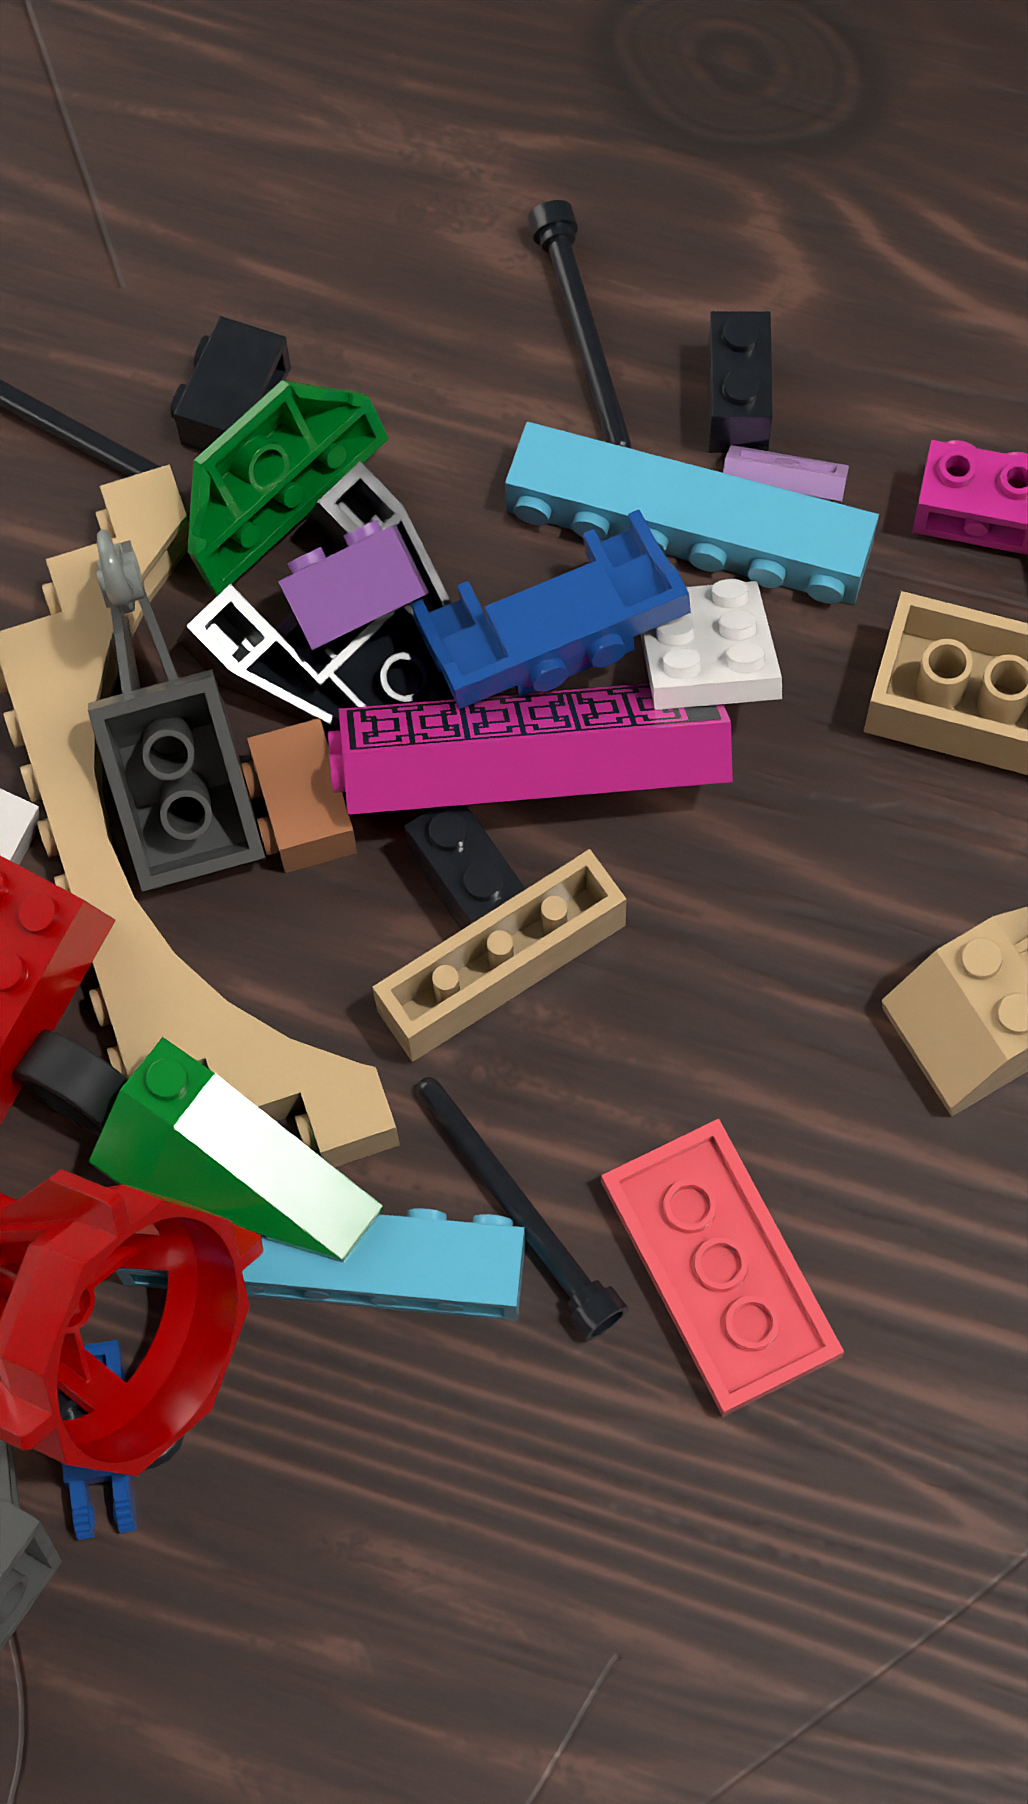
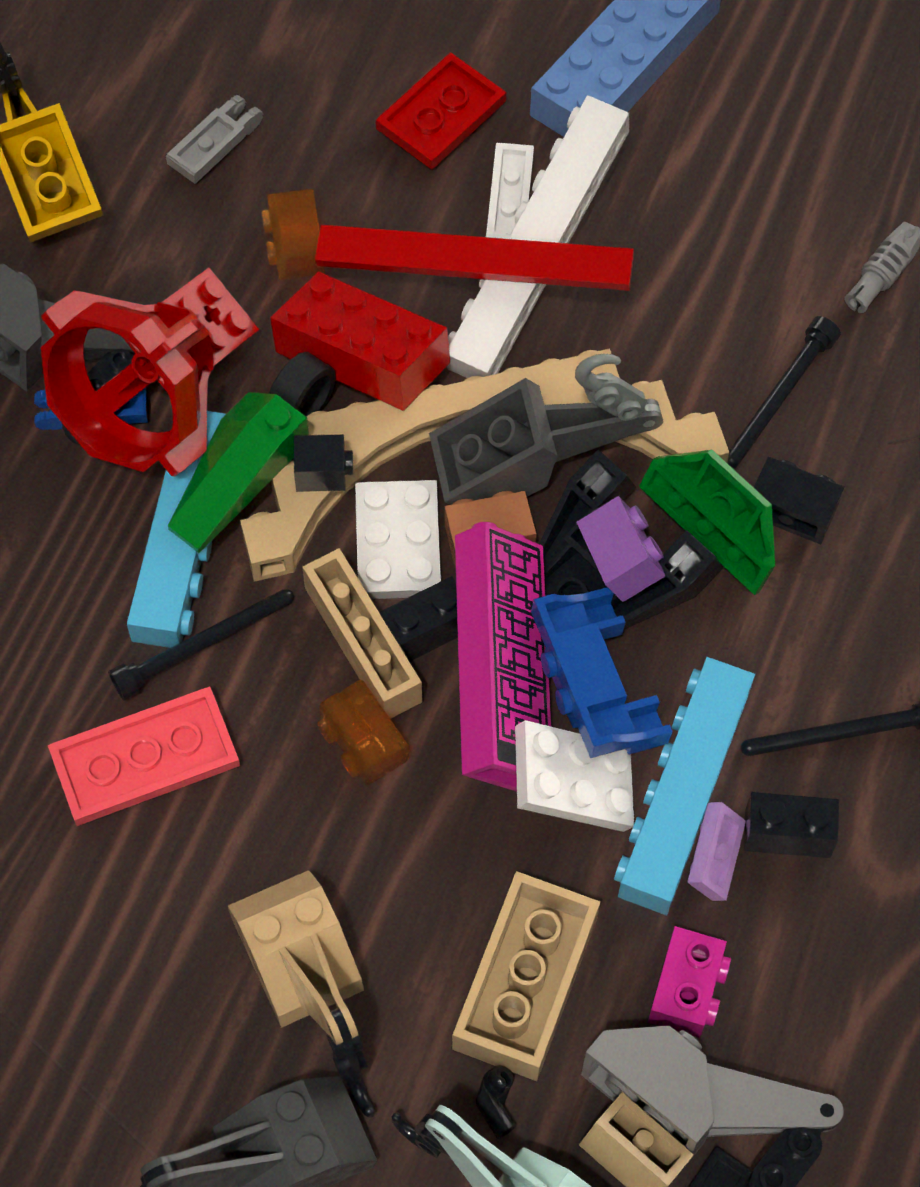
camera: 90 degrees right, 5 degrees down
none -> black brick [294,434,353,492]
none -> clear orange brick [317,680,409,785]
none -> white plate [355,480,441,599]

